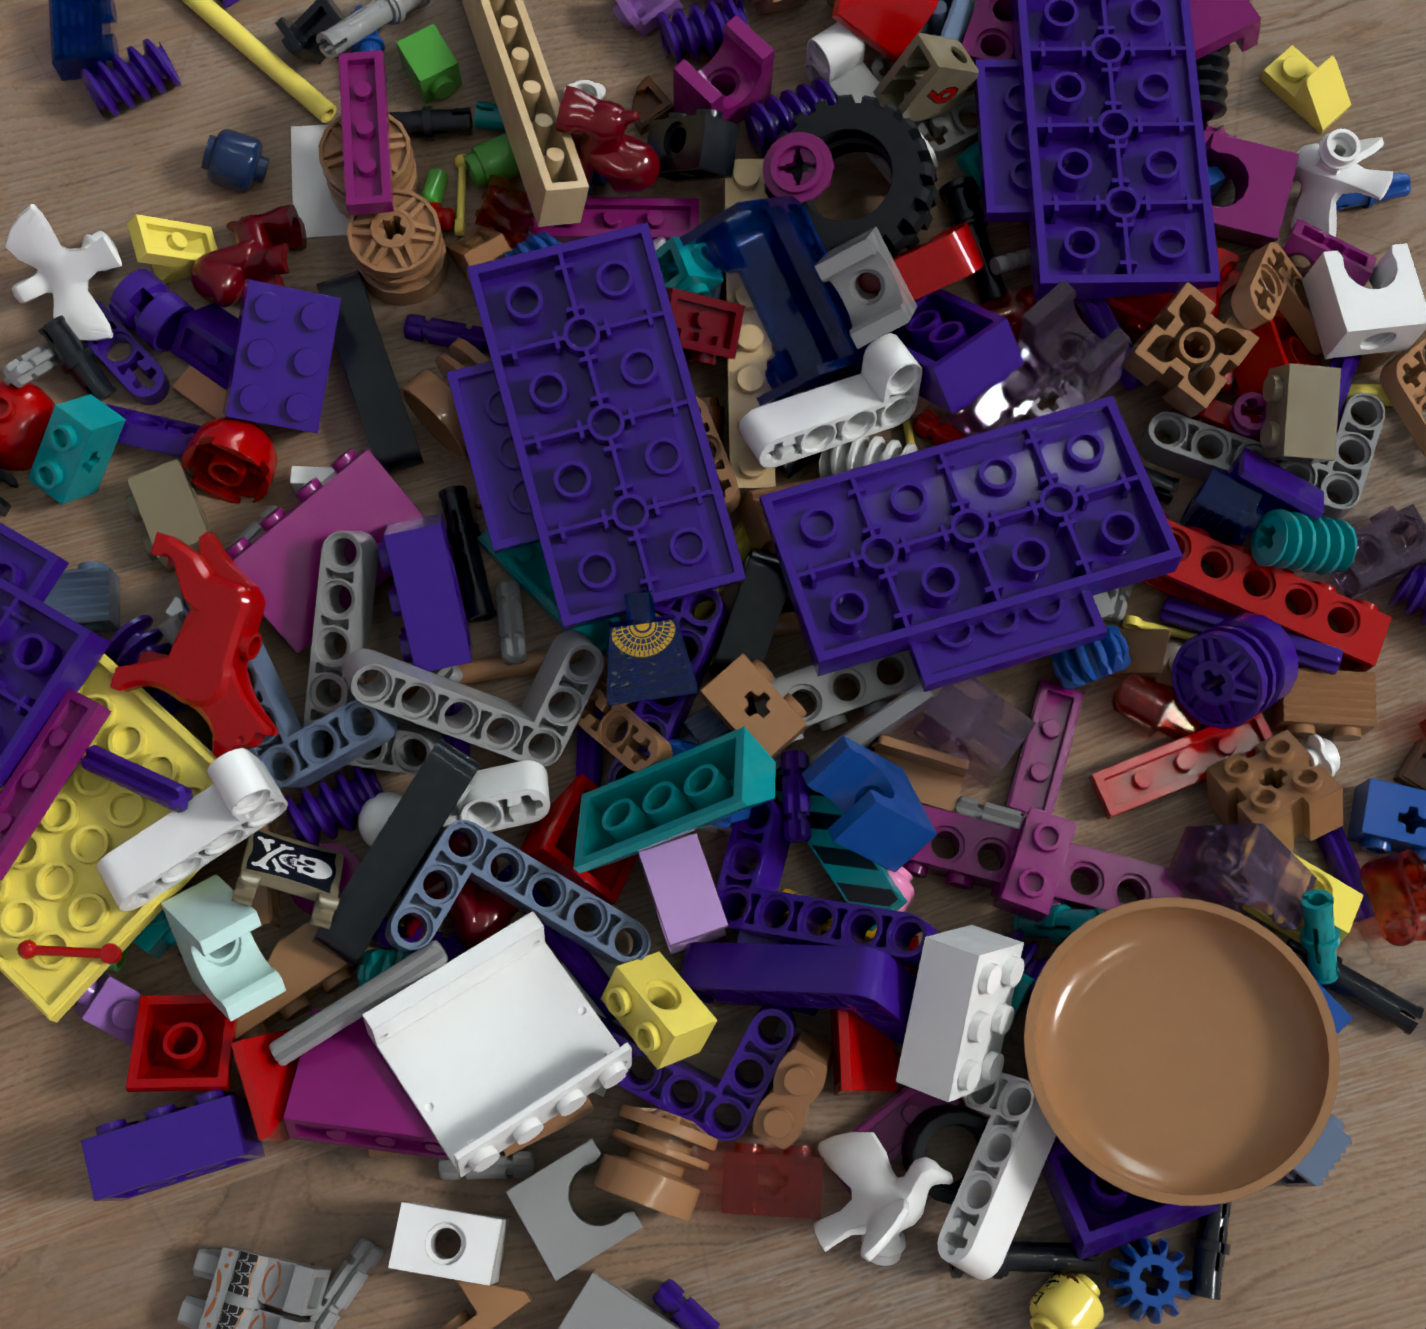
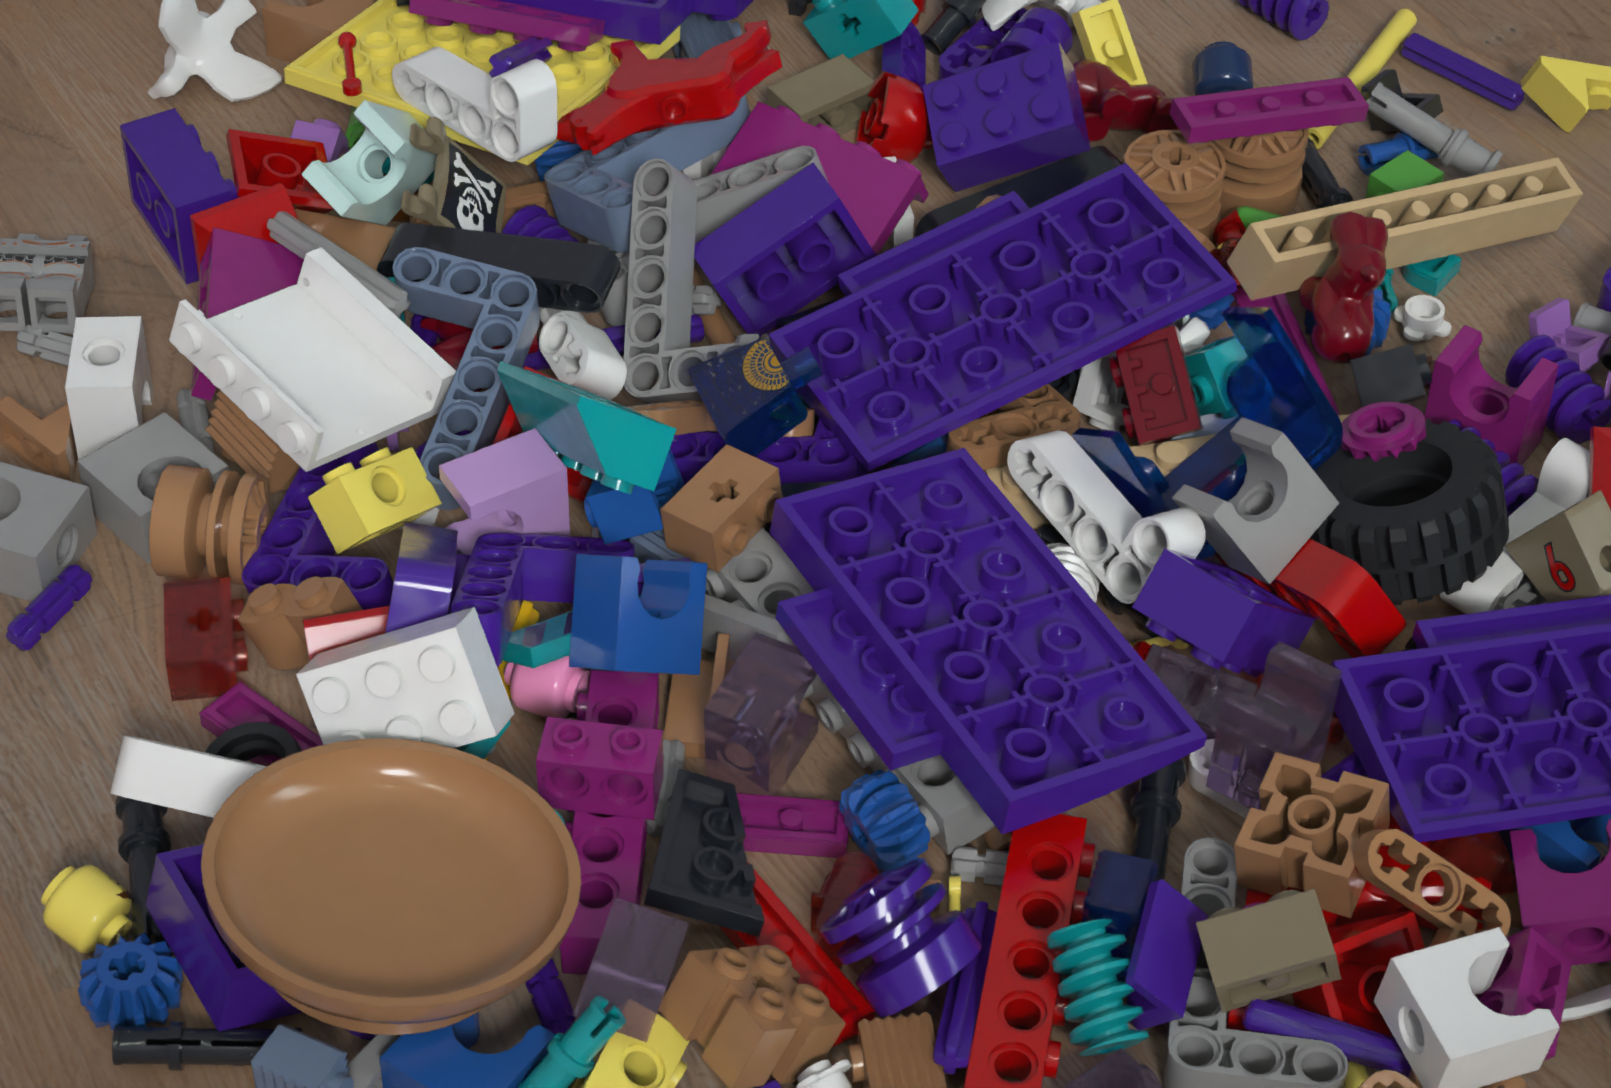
camera: 80 degrees right, 30 degrees down
white animal [813,1132,953,1266] -> none
none -> black wing [643,769,765,937]

